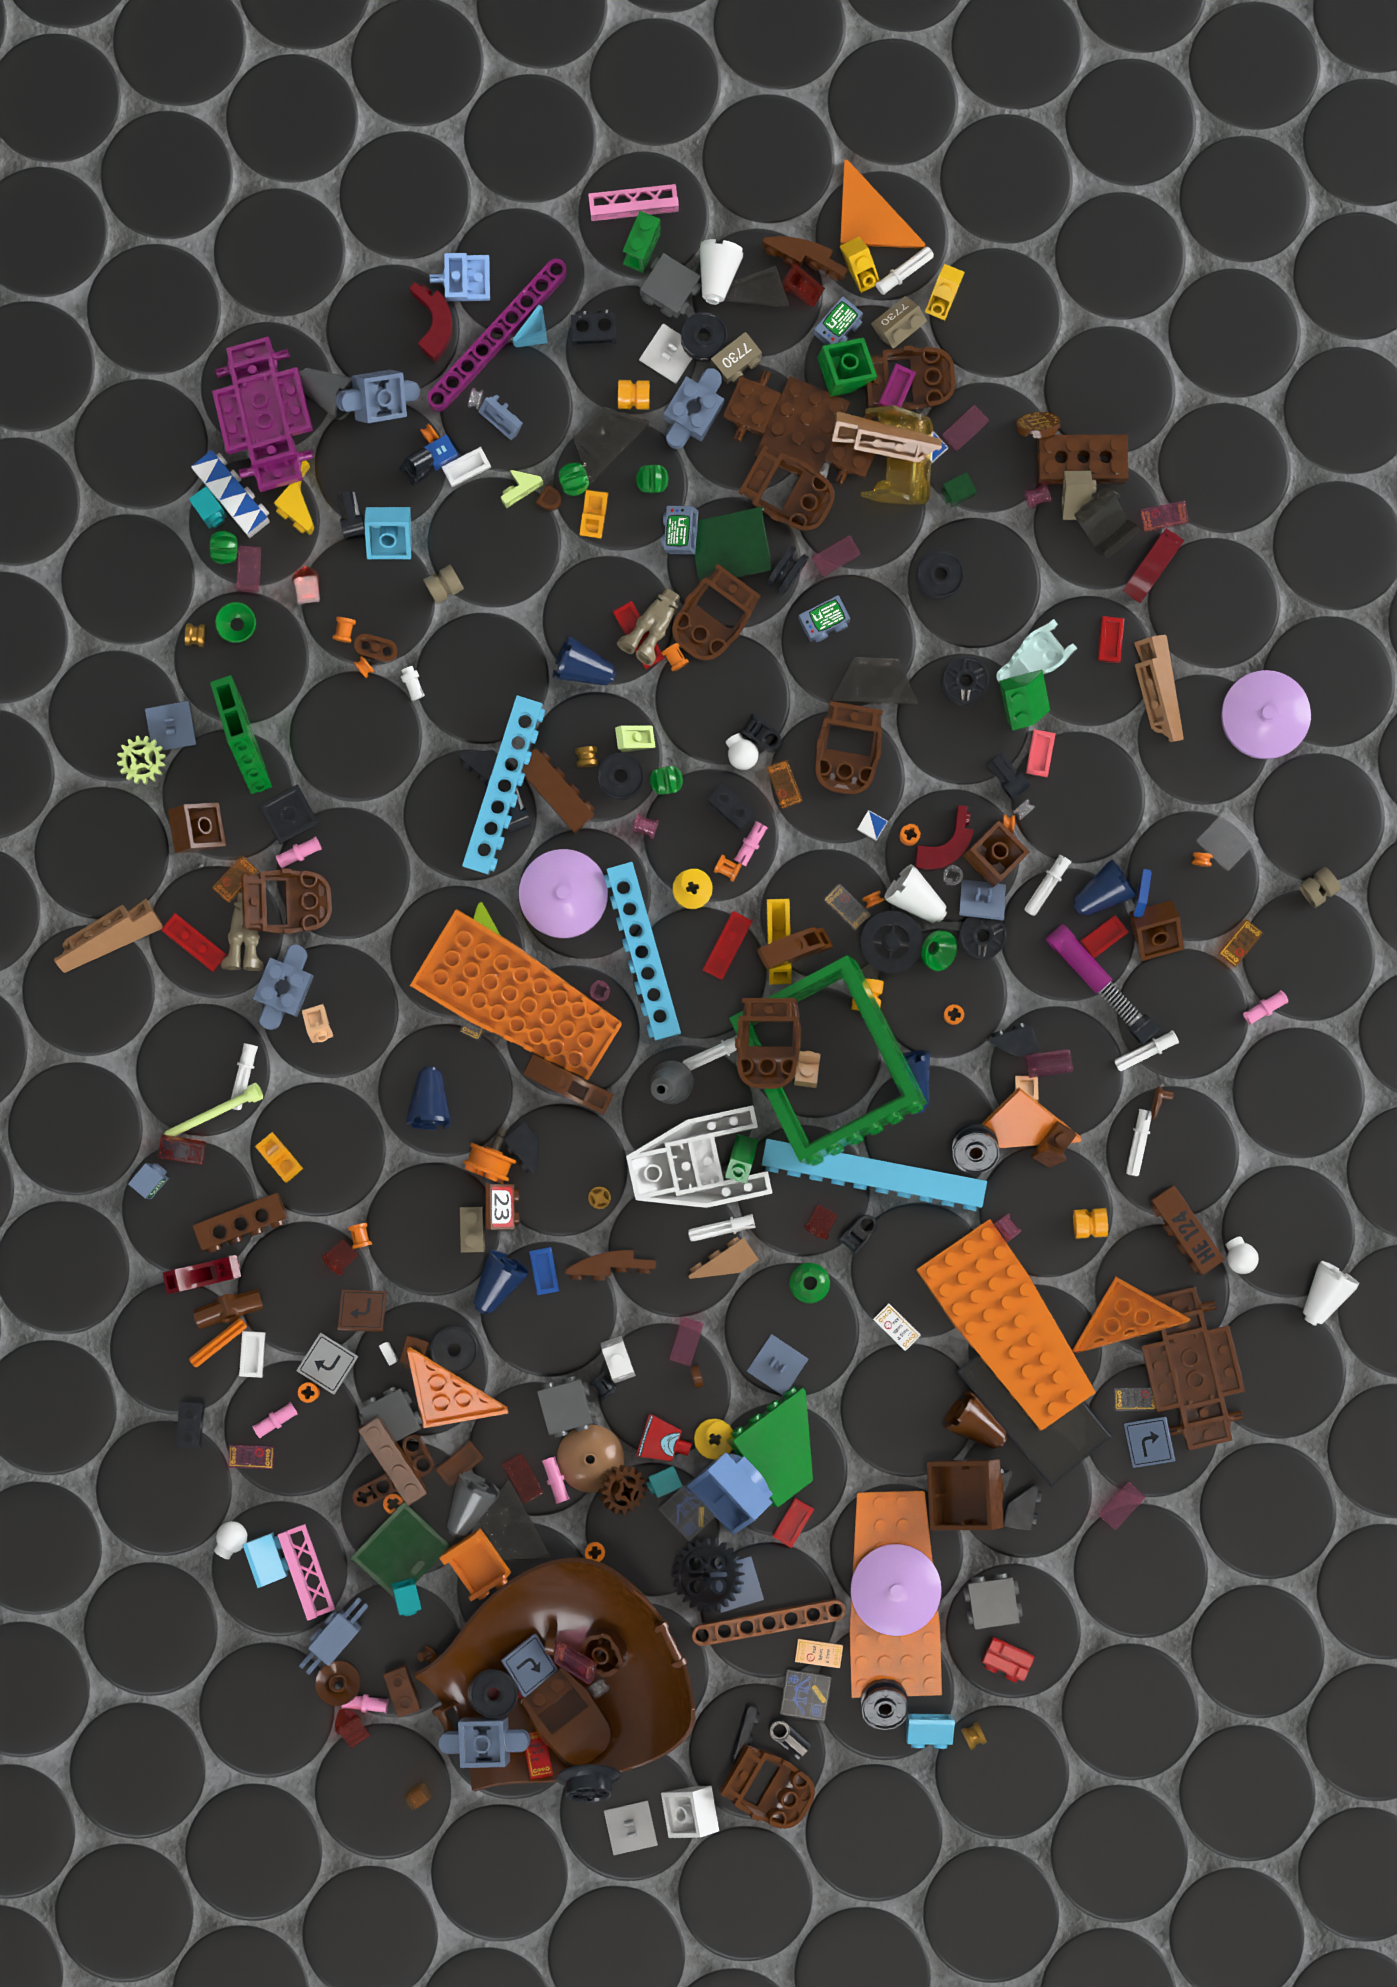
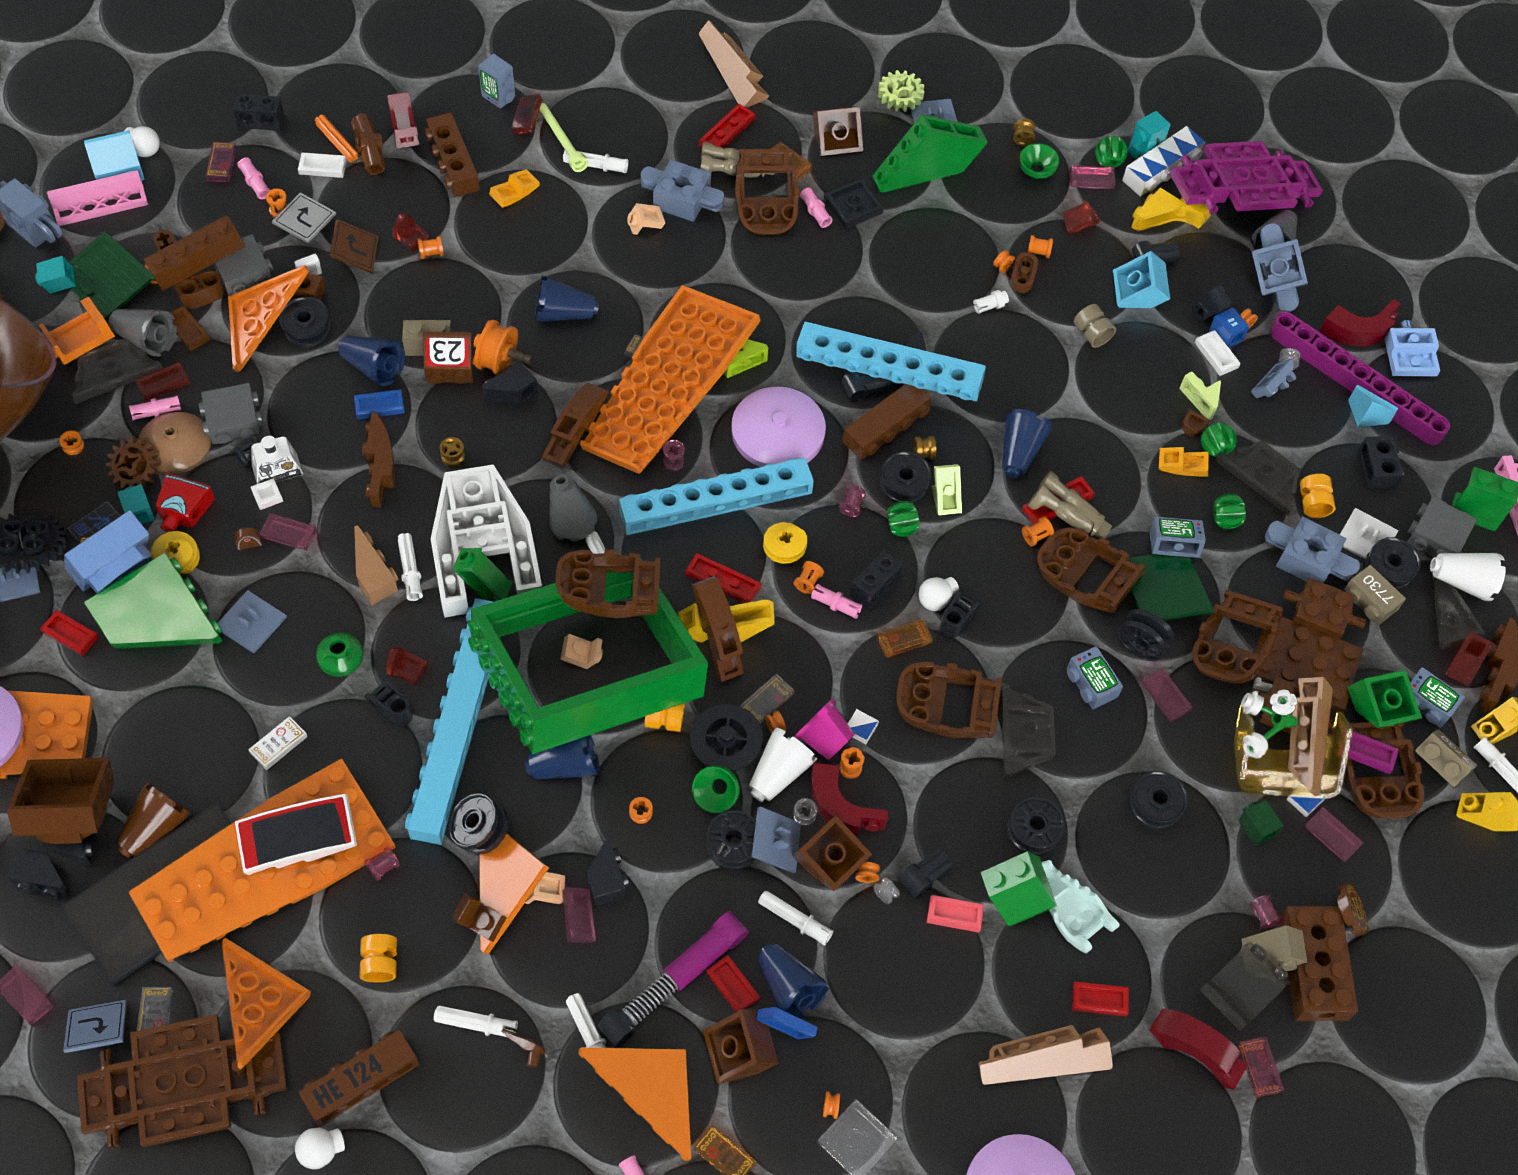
camera: 90 degrees right, 25 degrees down
none -> slope [235,794,357,875]
none -> white tile [251,478,283,510]
none -> orange tile [578,1047,691,1161]
none -> dark pink container [794,699,855,761]
none -> white plant [1241,690,1298,758]

